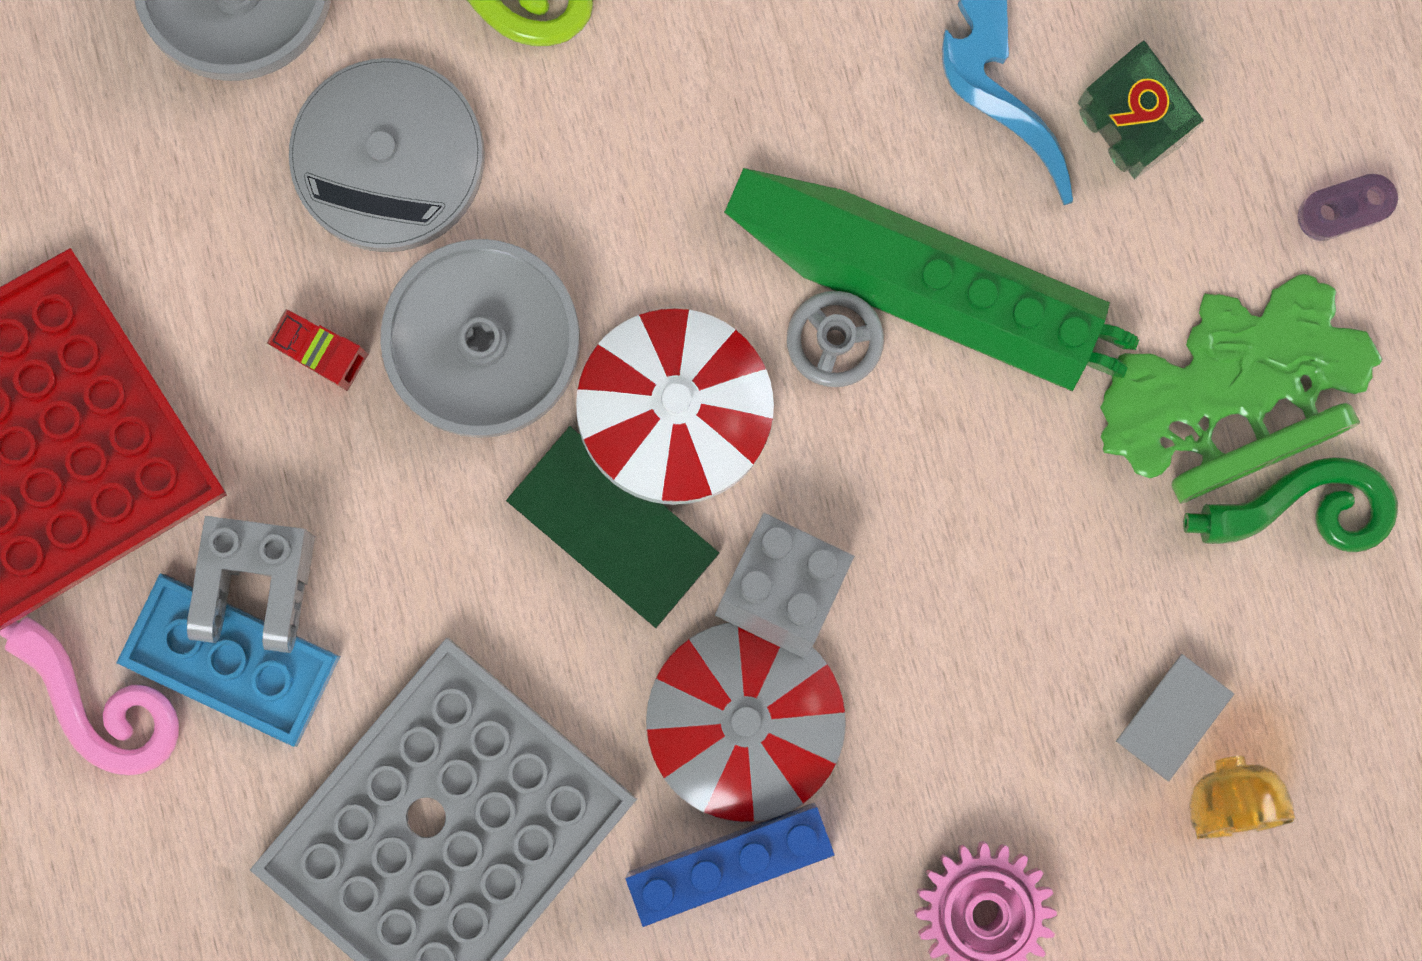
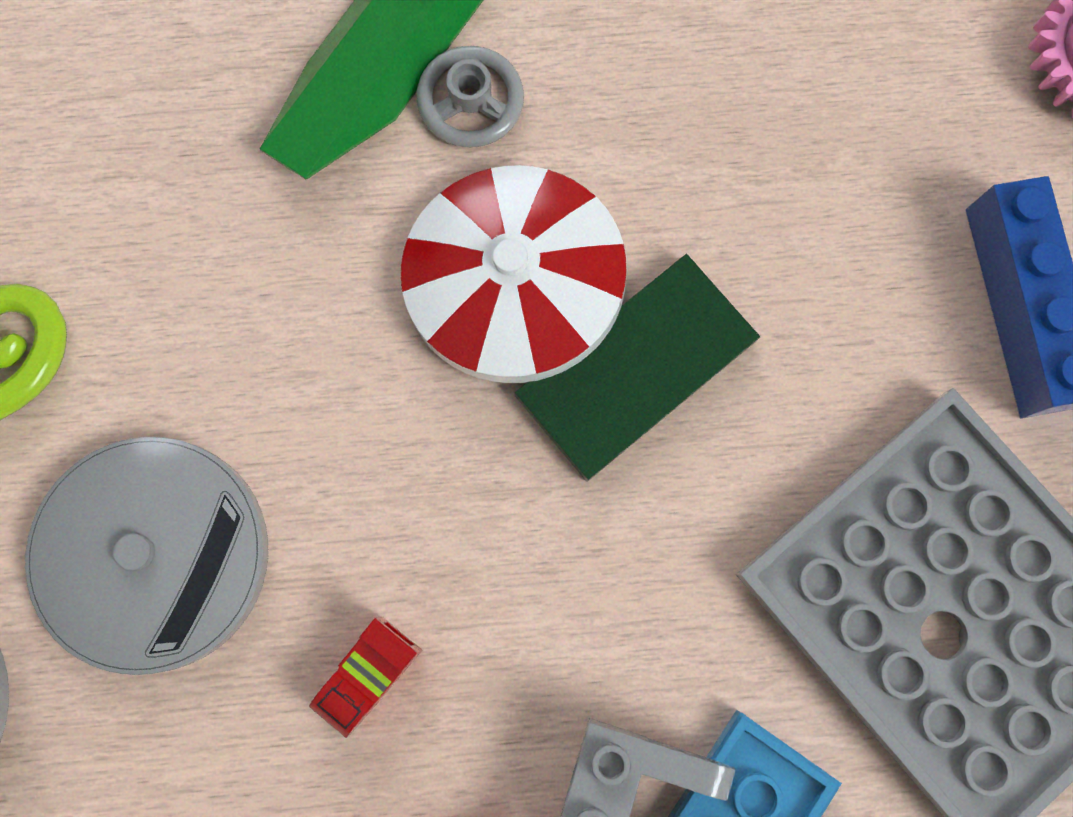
camera: 90 degrees left, 5 degrees down
light grey dish [380,239,580,438] -> none
dish [646,623,846,822] -> none
light grey brick [715,513,855,659] -> none

